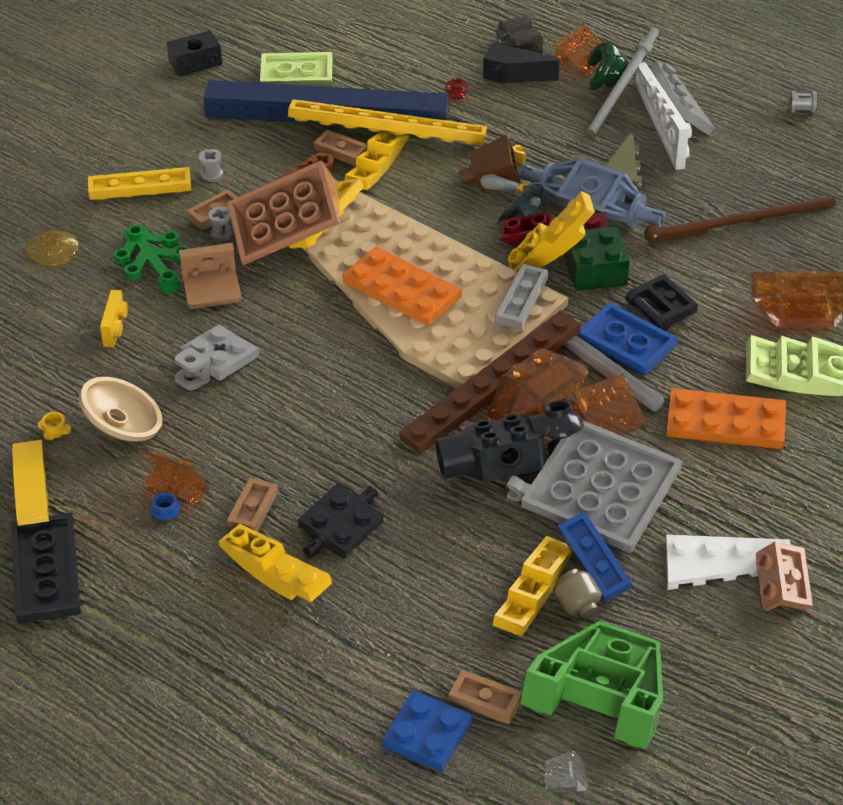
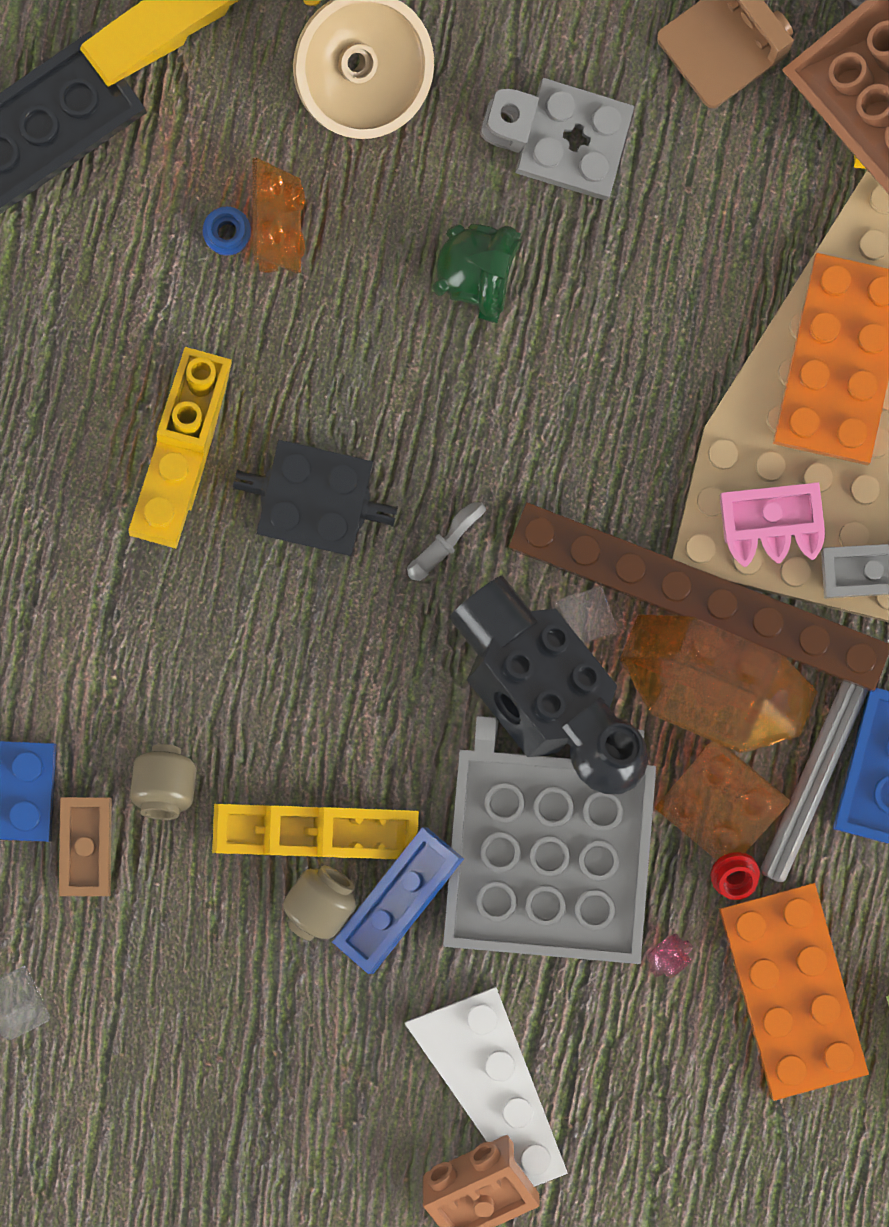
camera: 65 degrees right, 40 degrees up
medium nougat plate [227,478,278,532] -> none
bright green wedge [520,621,663,749] -> none
none -> dark tan head [129,744,196,820]
none -> light grey piece [407,502,486,581]
none -> dark green helmet [432,224,522,323]
none -> clear pink plate [646,934,693,979]
none -> red plate [710,852,760,900]
none -> bright pink plate [719,482,825,567]

